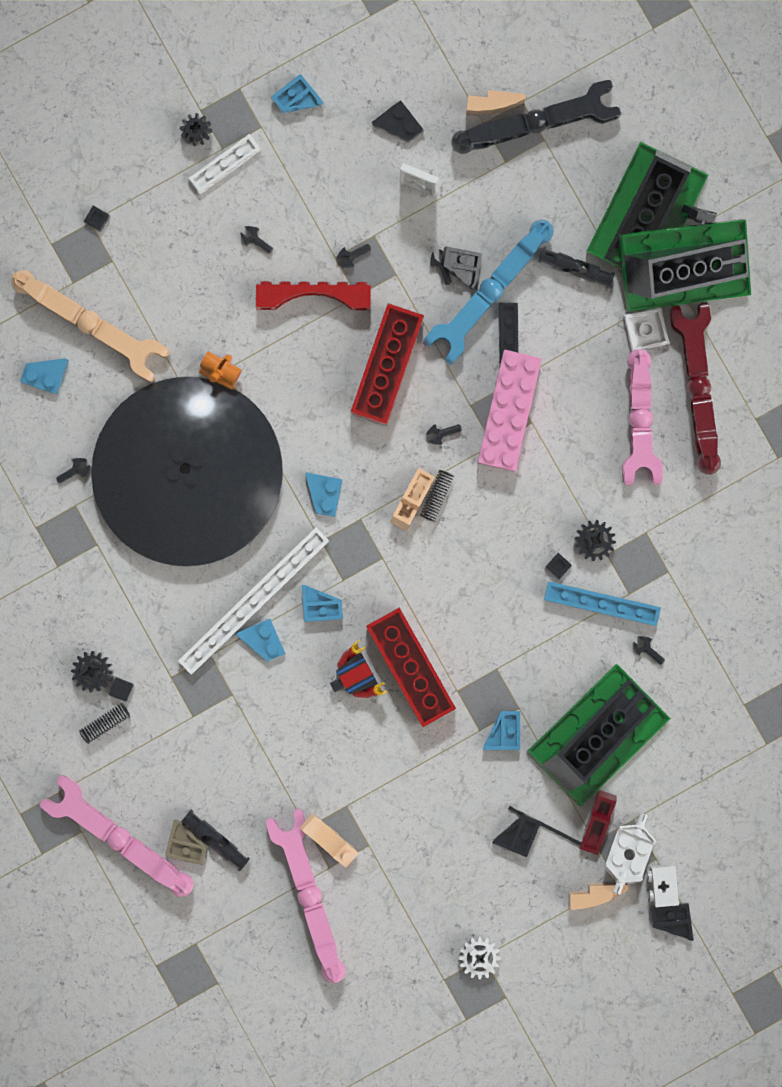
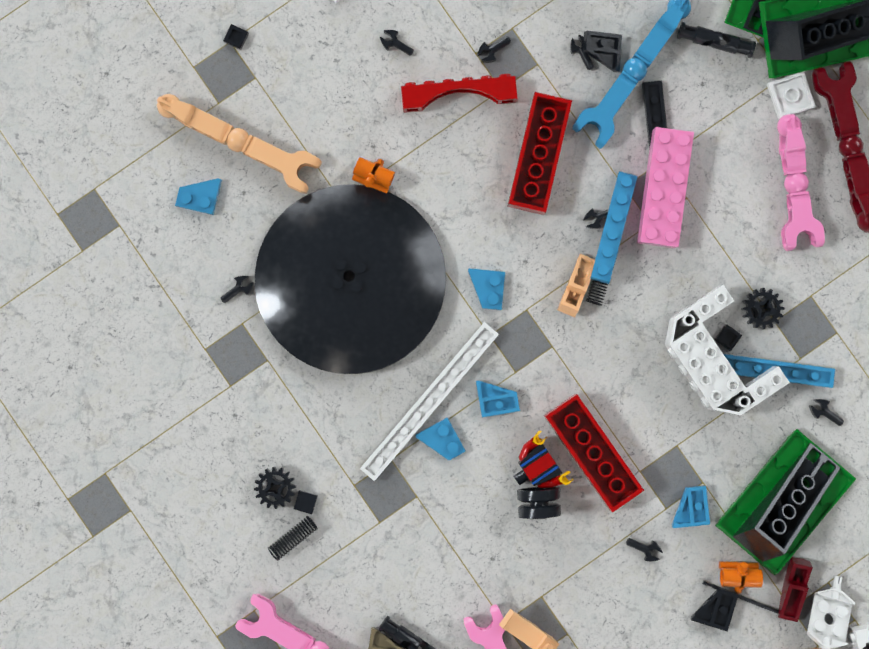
camera: 10 degrees left, 0 degrees up
none -> black wheel [517,487,561,519]
none -> dark azure plate [590,171,638,284]
none -> black bar [626,538,663,562]
none -> white wedge [665,285,790,415]
none -> orange pin [719,561,763,594]

